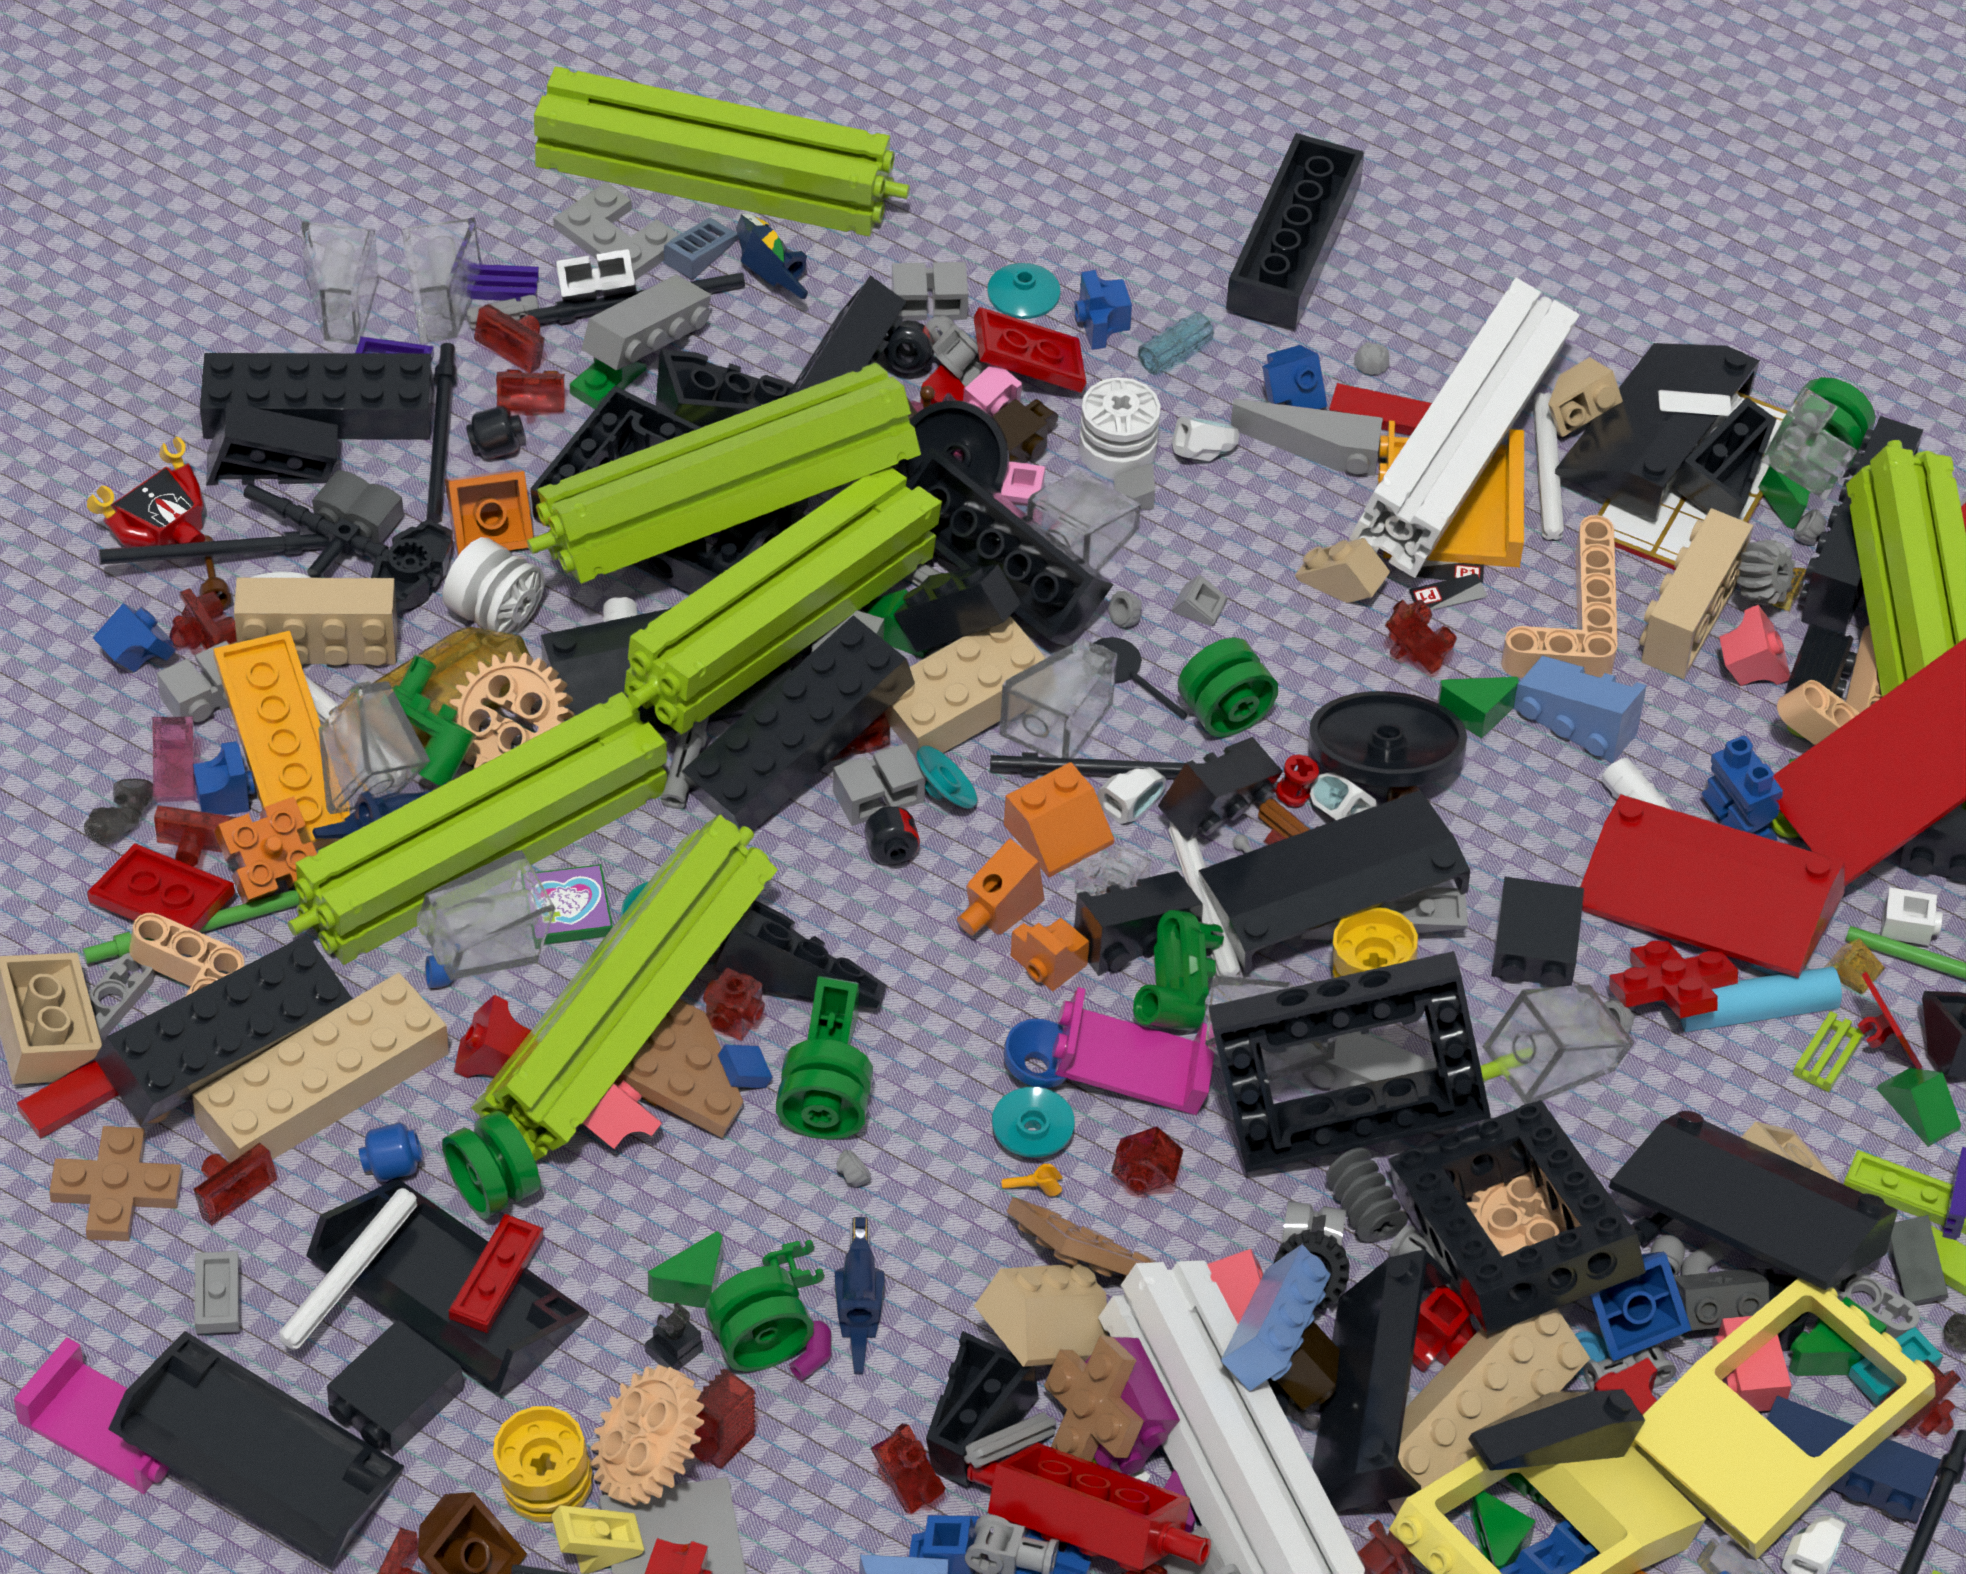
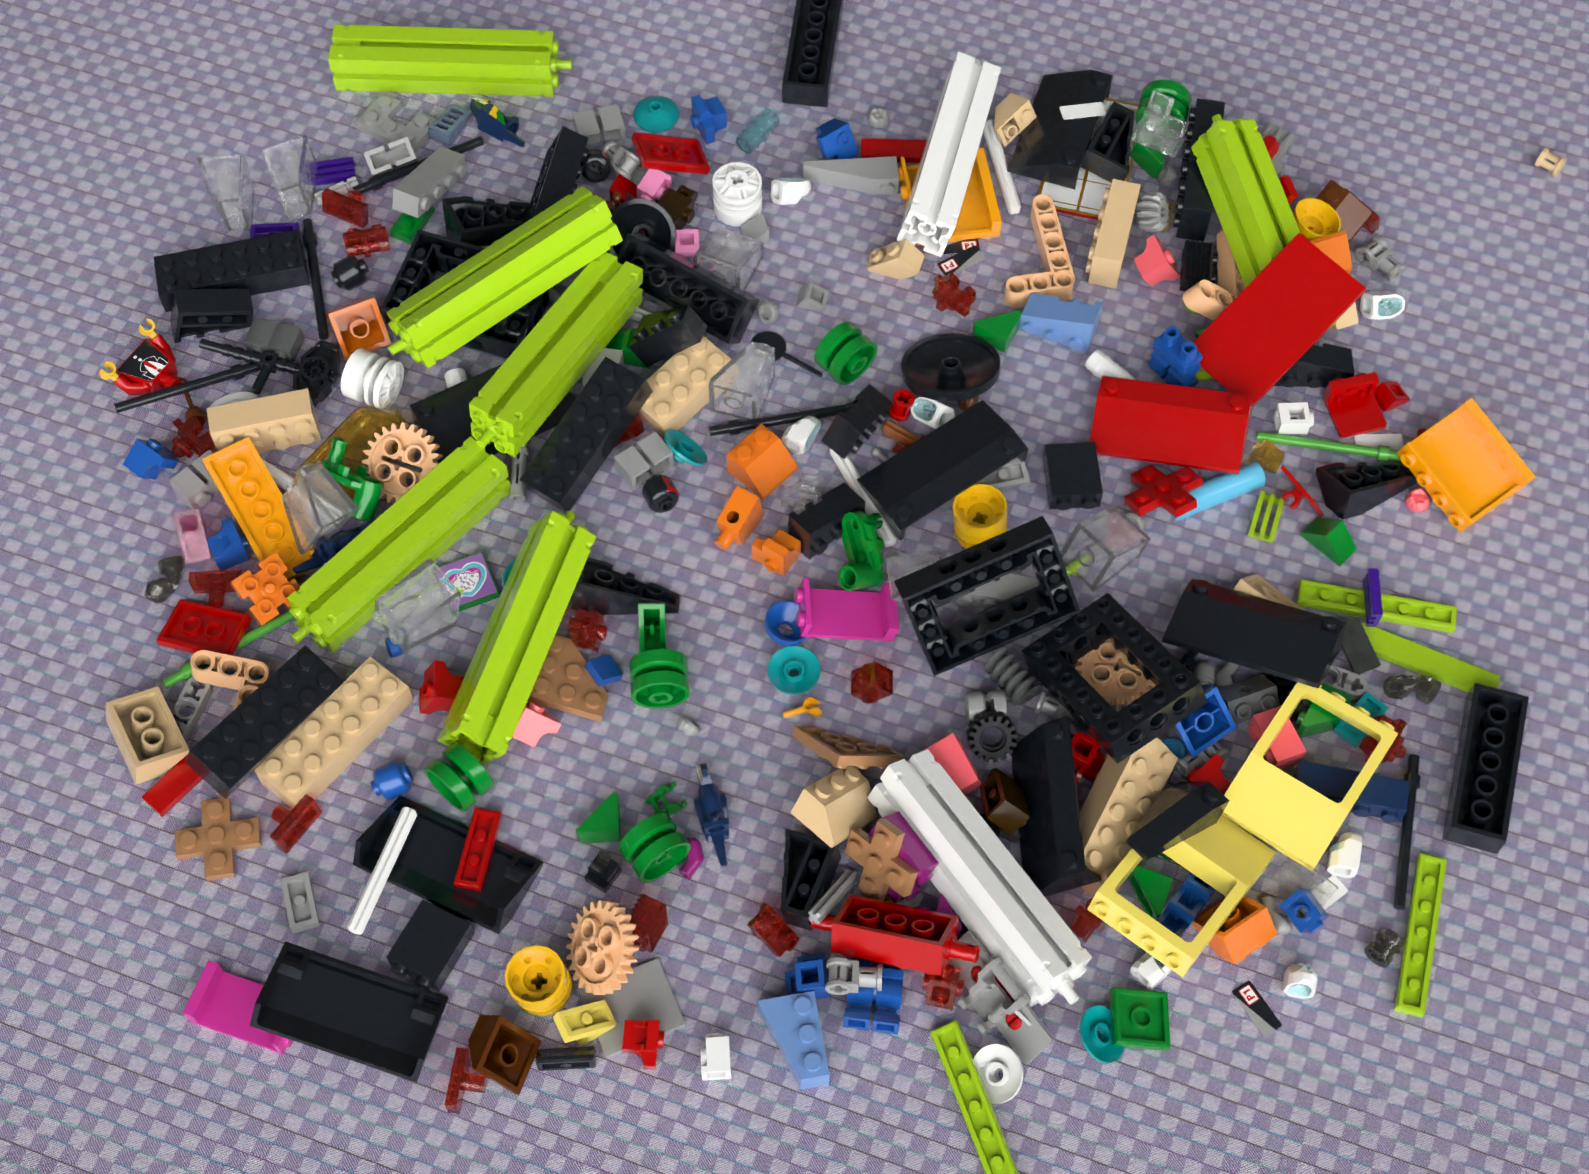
camera: 10 degrees left, 10 degrees up
medium blue brick [1220,1244,1331,1391] -> none

